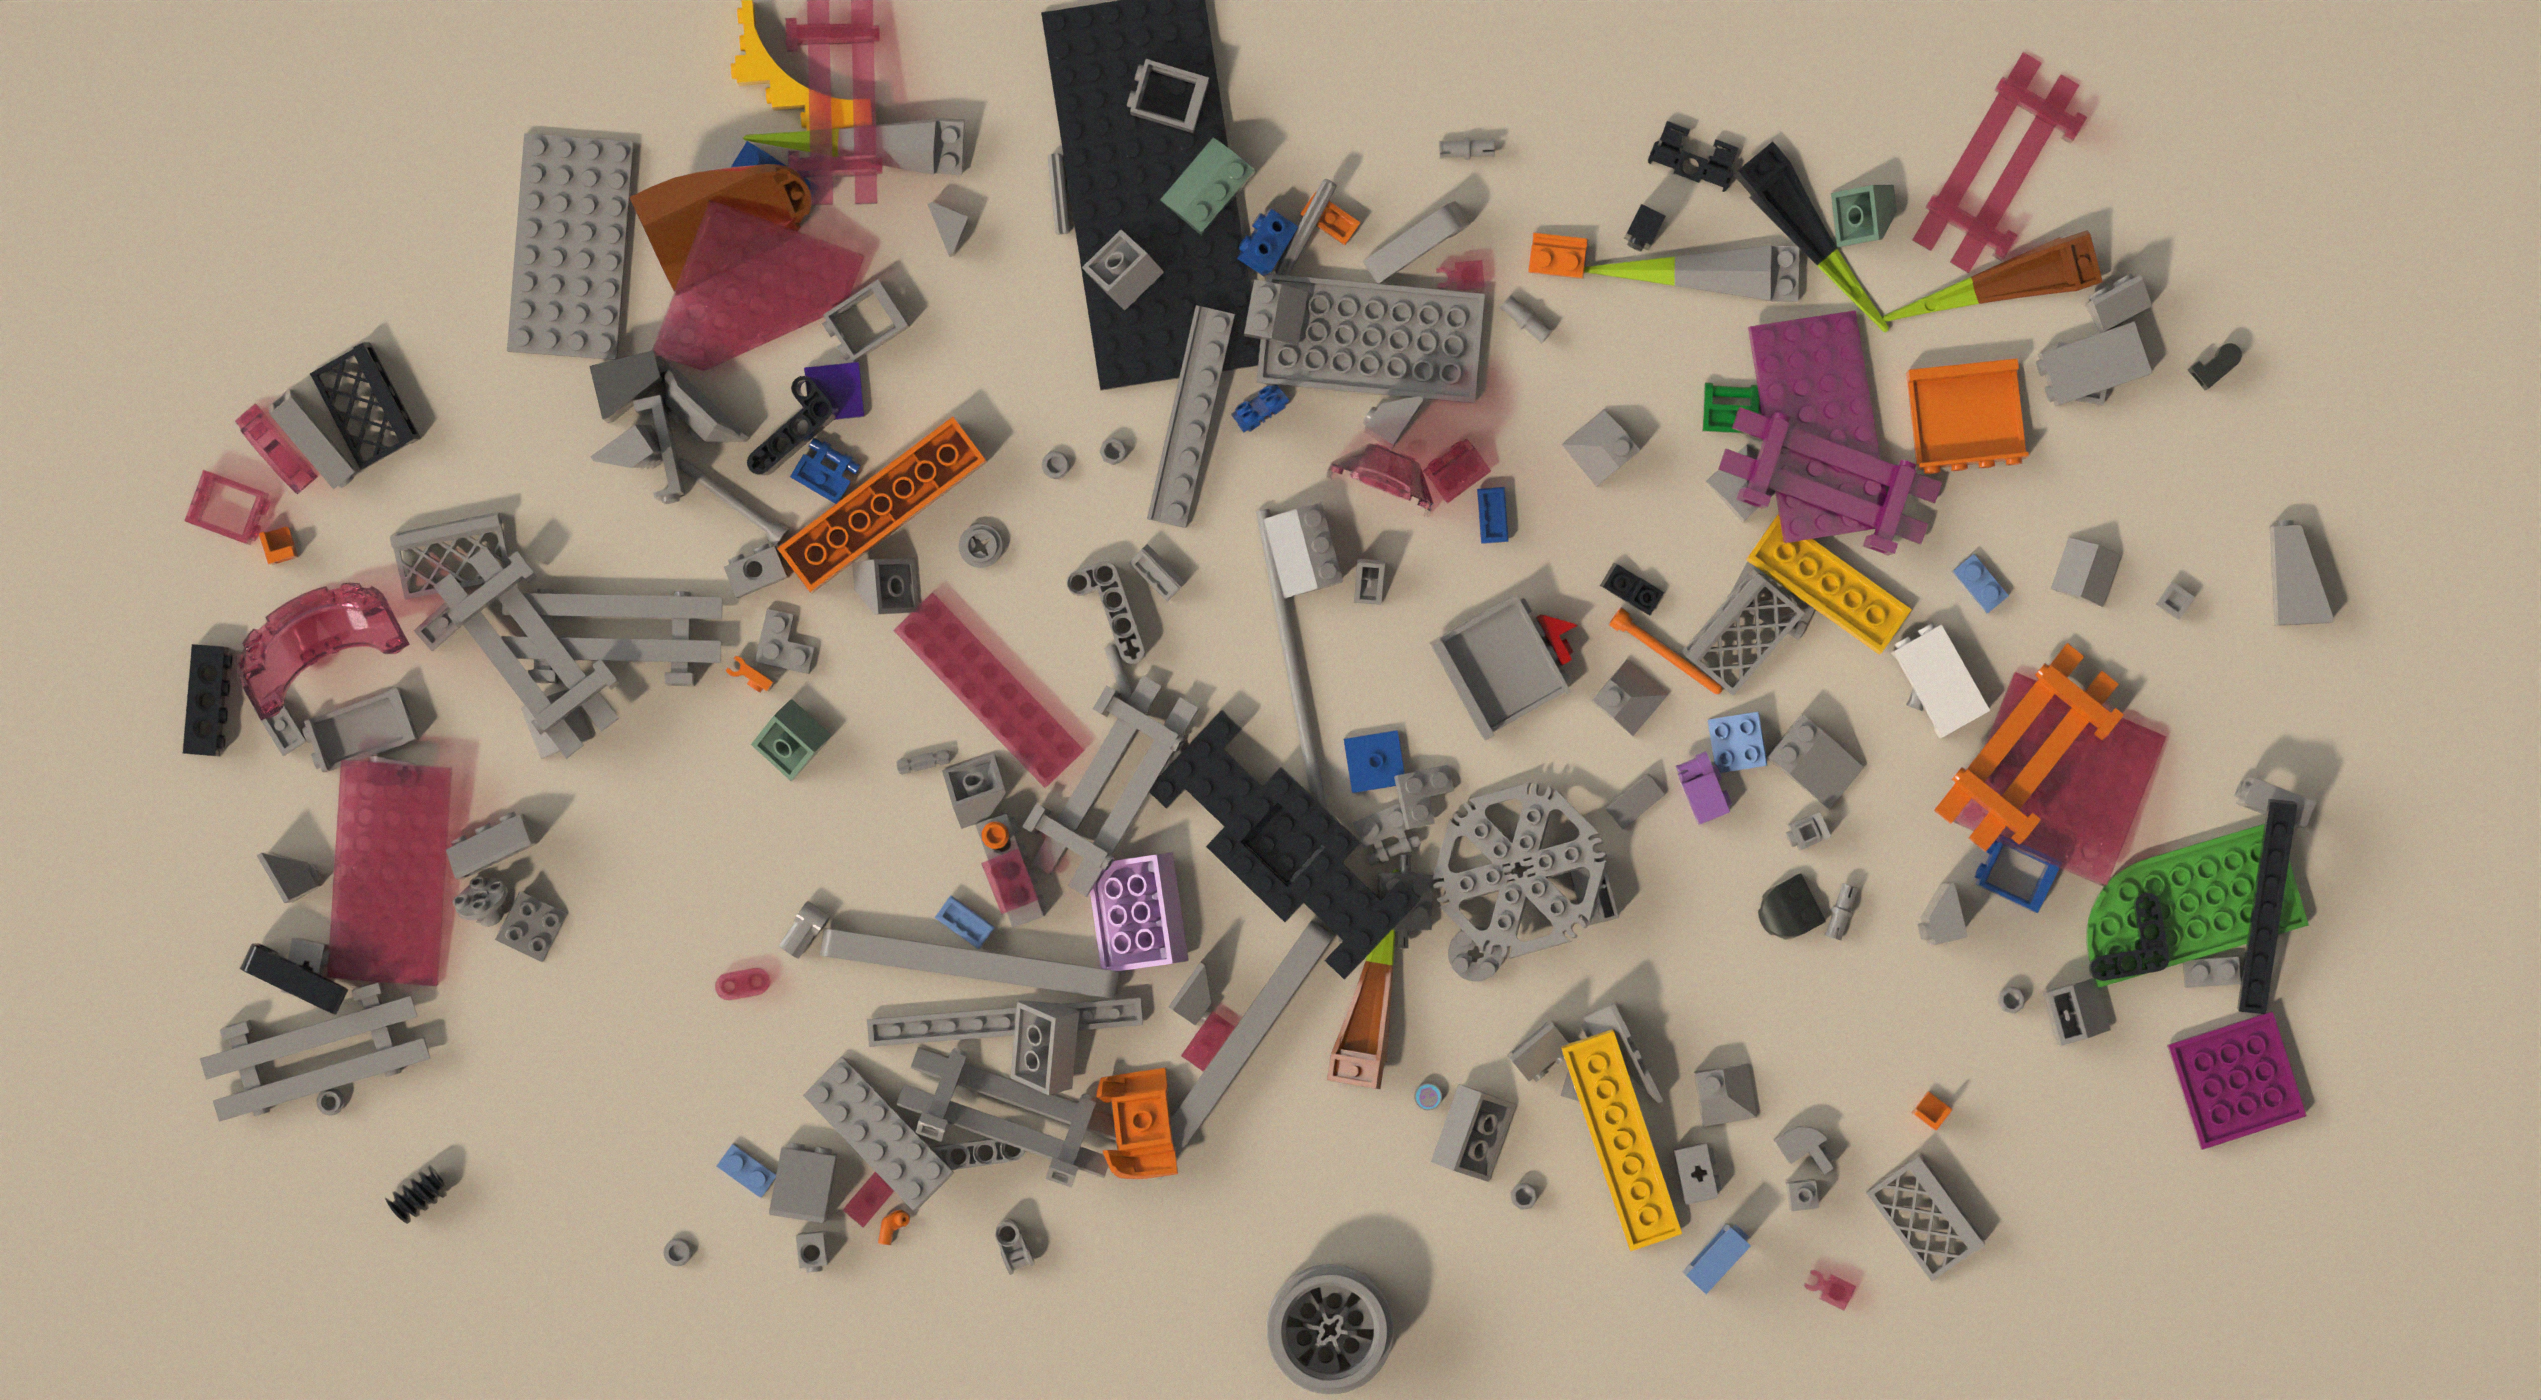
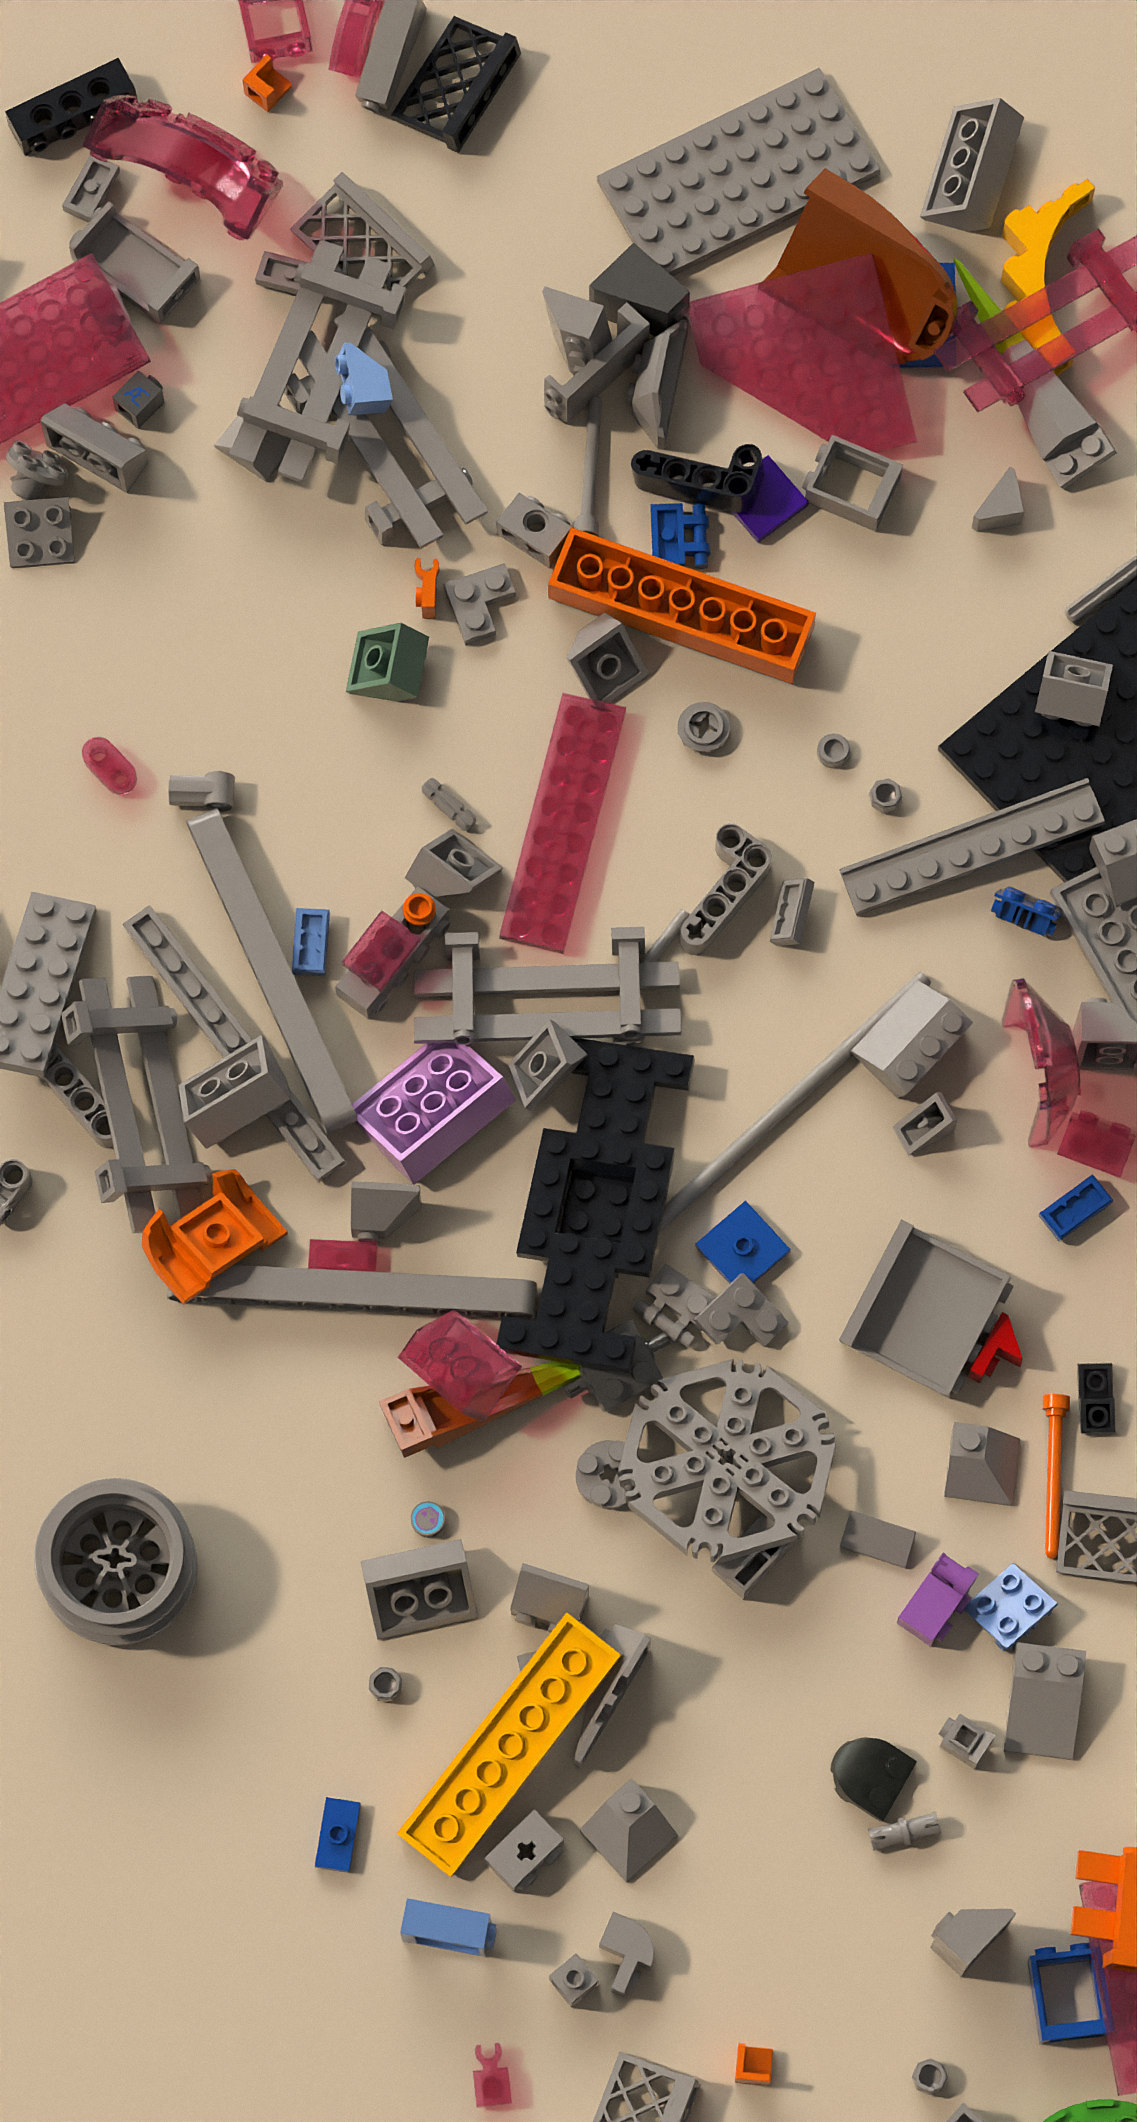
camera: 60 degrees right, 15 degrees down
none -> dark grey brick [112,370,165,429]
none -> blue plate [315,1797,361,1873]
none -> light blue slope [335,342,393,415]
none -> clear pink slope [397,1310,522,1422]
none -> light grey slope [508,1019,588,1110]
none -> light grey slope [920,98,1024,232]

